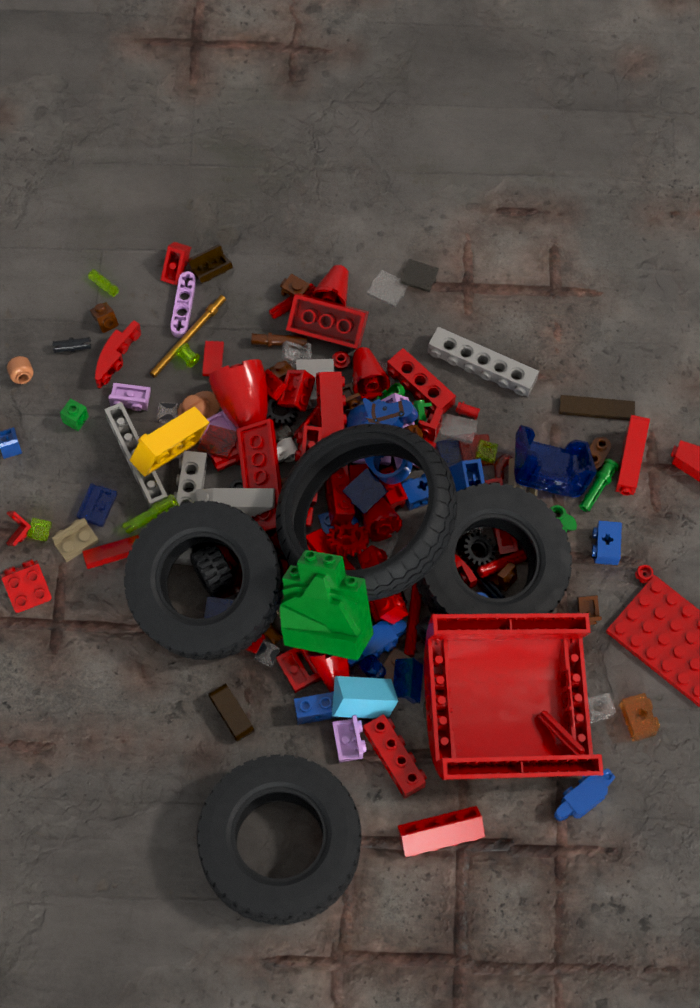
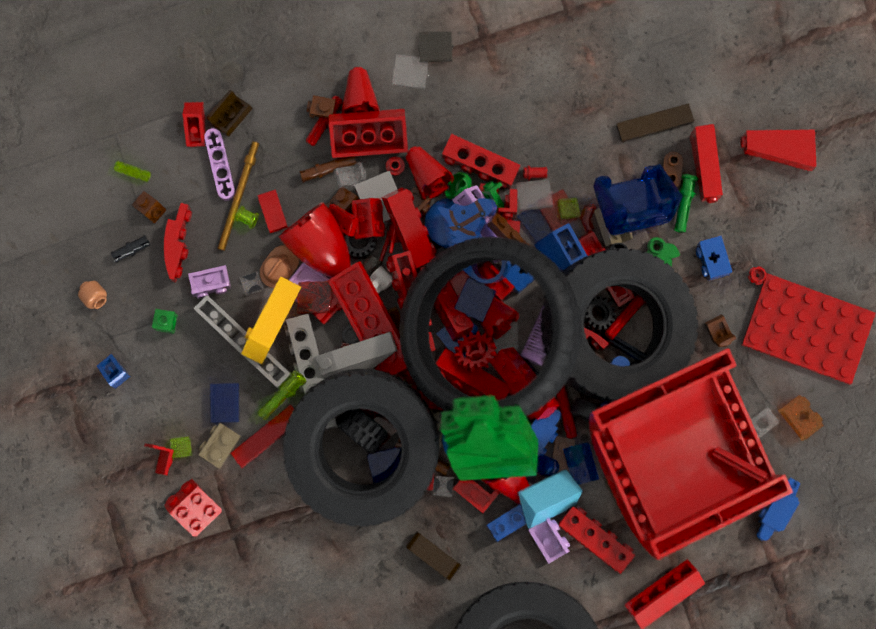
camera: 20 degrees left, 15 degrees up
light grey brick [428,327,539,397] -> none
reddish brown bracket [491,562,518,592] -> none

